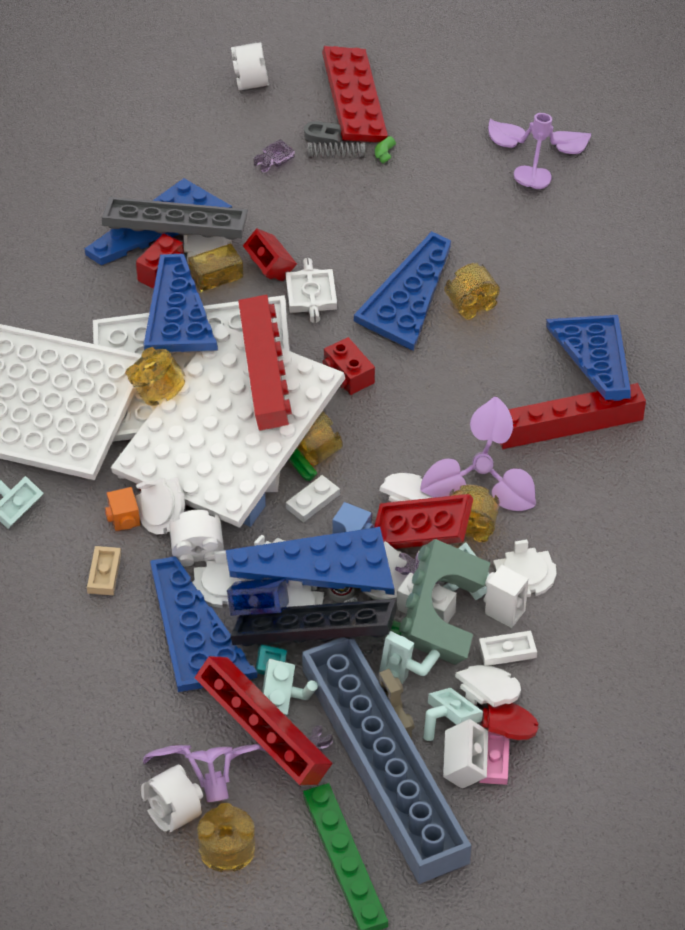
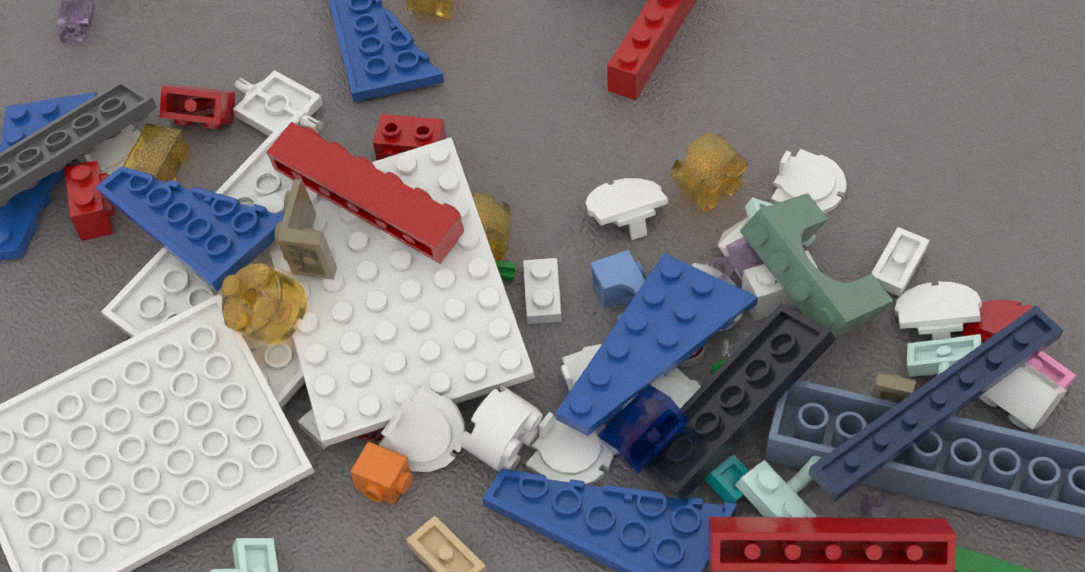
camera: 45 degrees left, 5 degrees up
red tile [374,494,473,549] -> none
light aqua plate [379,631,440,684] -> none
lavender plant [420,397,536,511] -> none
white brick [484,565,529,628] -> none
none -> dark tan bracket [275,179,337,279]
none -> dark blue plate [808,305,1063,502]

